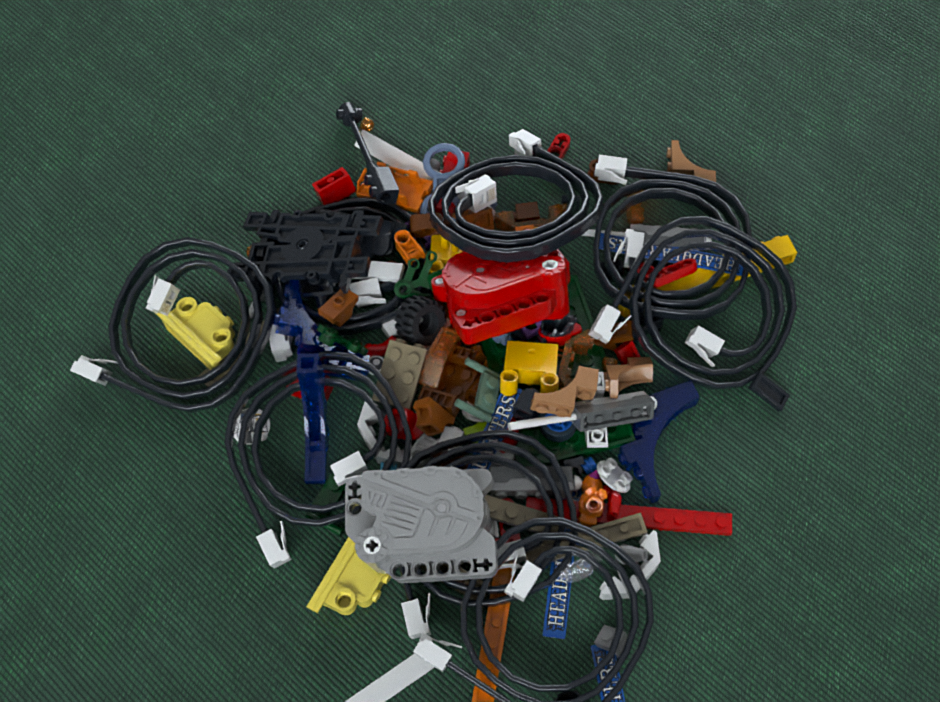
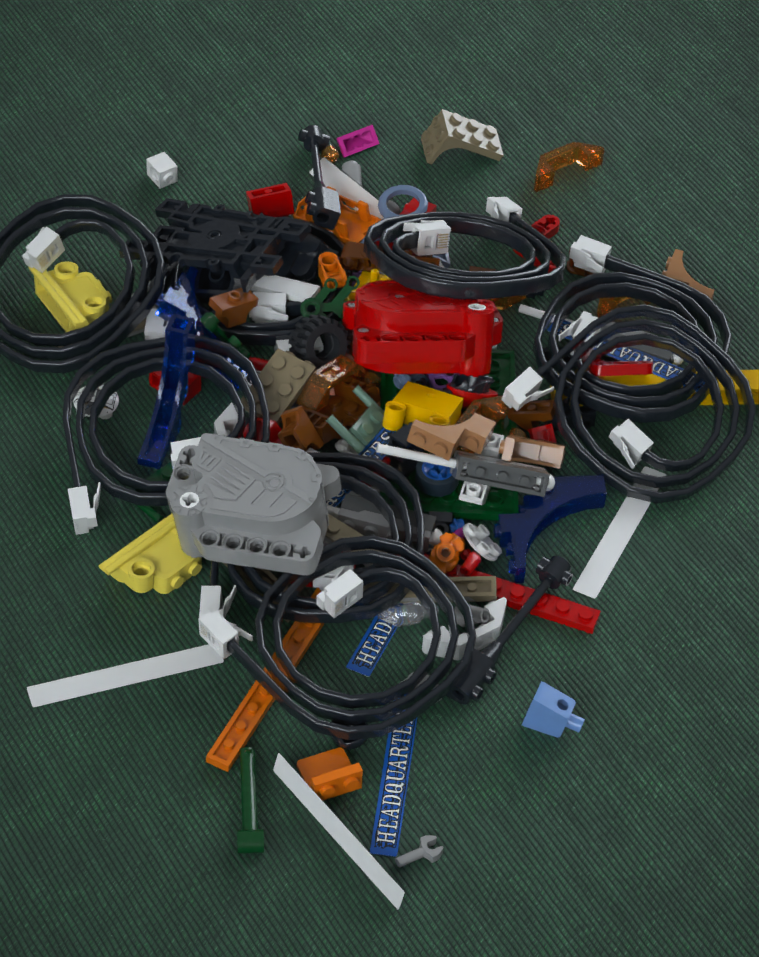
camera: 10 degrees right, 15 degrees down
black tile [748,372,790,412] -> none
none -> white brick [146,152,178,189]
none -> dark pink slope [336,125,380,158]
none -> light grey cone [341,160,363,188]
none -> dark tan bracket [421,109,504,164]
none -> black bar [444,556,573,705]
none -> medium blue torso [522,681,585,738]
none -> clear orange slope [534,142,604,192]
none -> white sticker [573,466,666,599]

